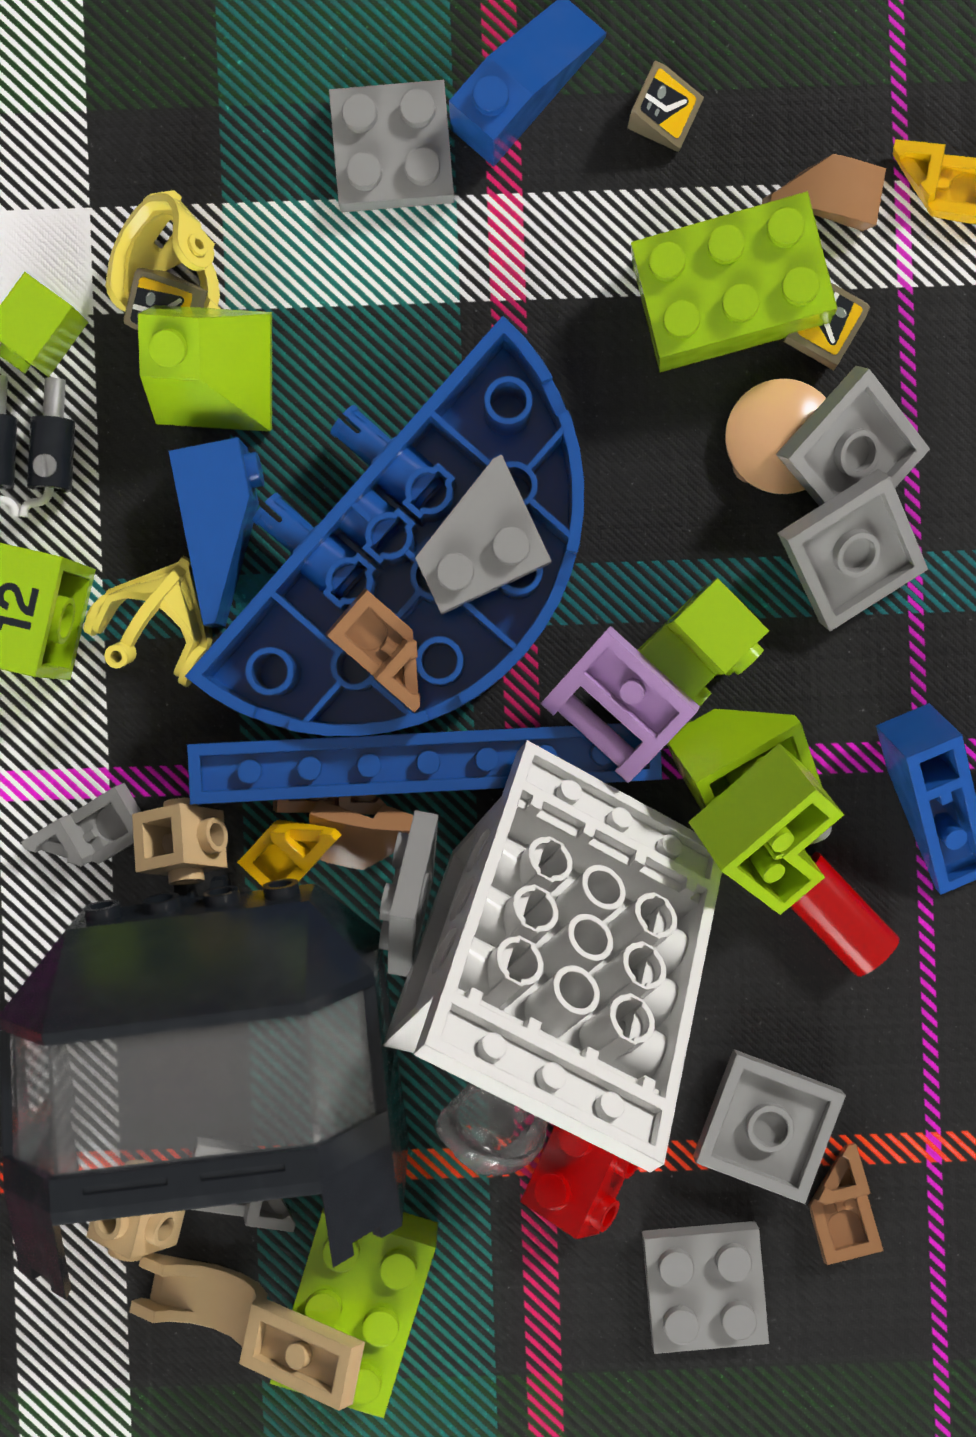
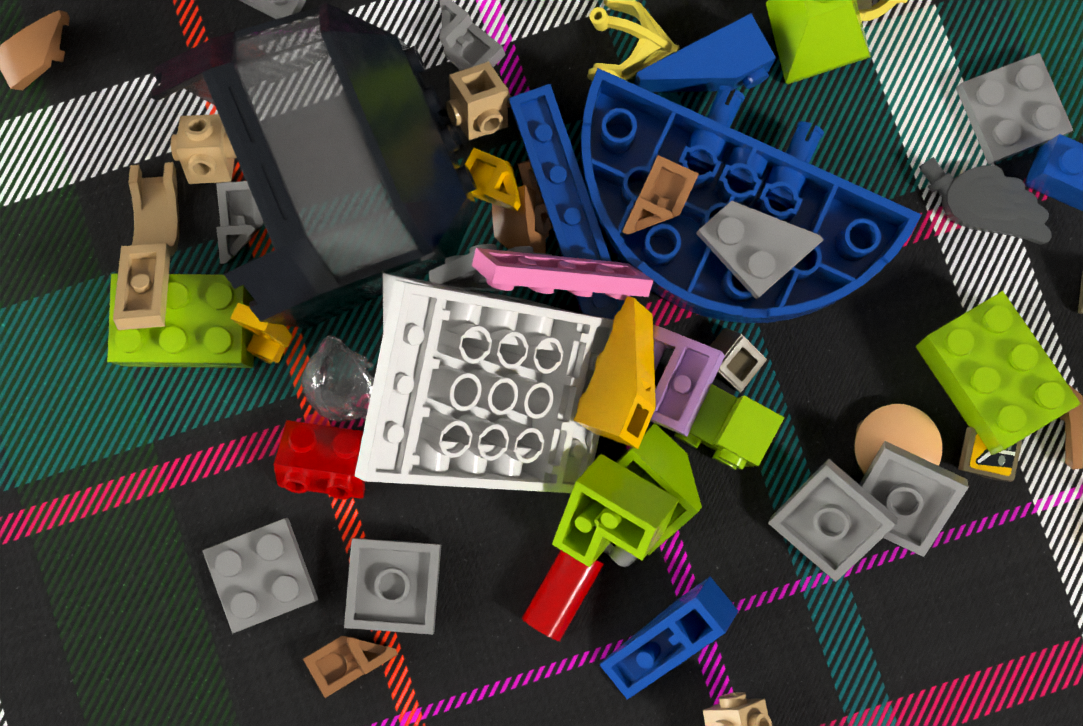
camera: 75 degrees right, 5 degrees down
none -> yellow slope [230,303,293,364]
none -> bright pink plate [472,248,654,300]
none -> yellow slope [574,296,656,449]
none -> dark tan slope [710,328,767,393]
none -> dark grey animal [919,157,1052,245]

